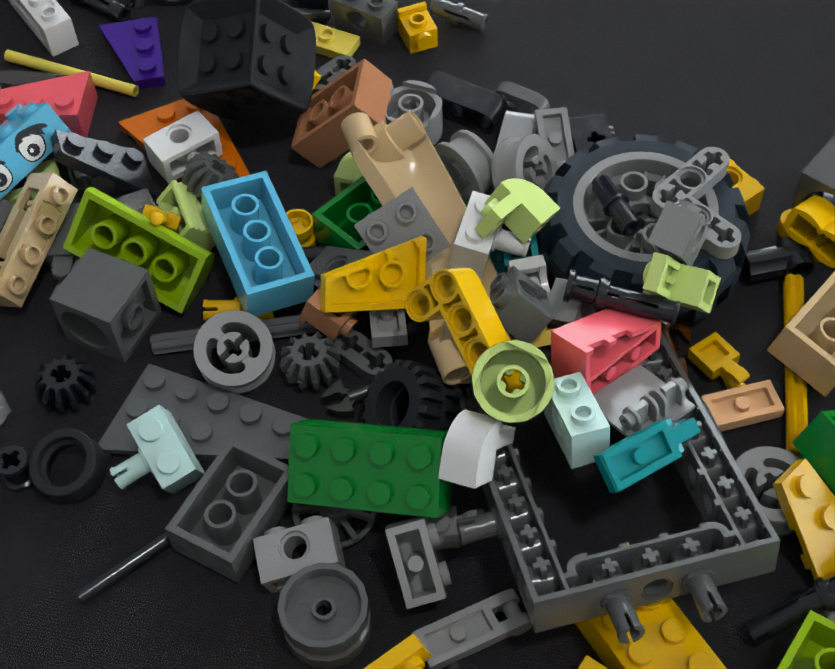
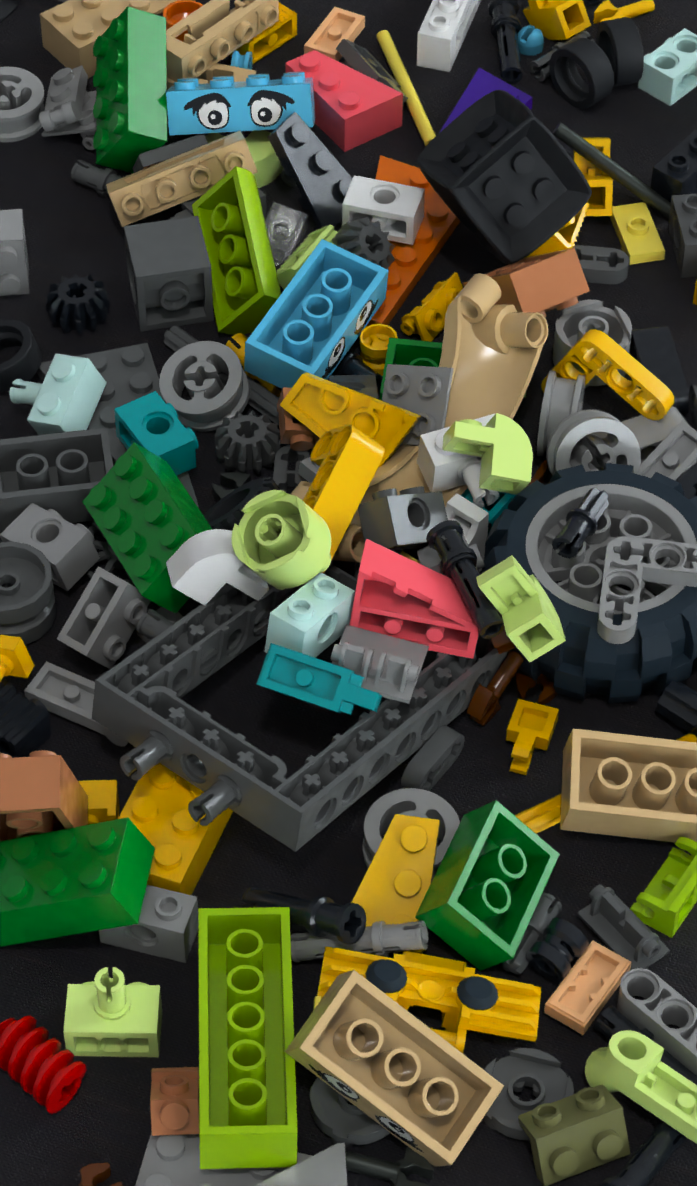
camera: 50 degrees right, 5 degrees down
yellow bar [142,204,181,230] -> none
light grey brick [647,199,710,266] -> none
light nougat plate [700,379,785,432] -> none
none -> teal brick [114,391,199,476]
none -> yellow hinge [400,272,463,342]
none -> yellow beam [541,329,674,420]

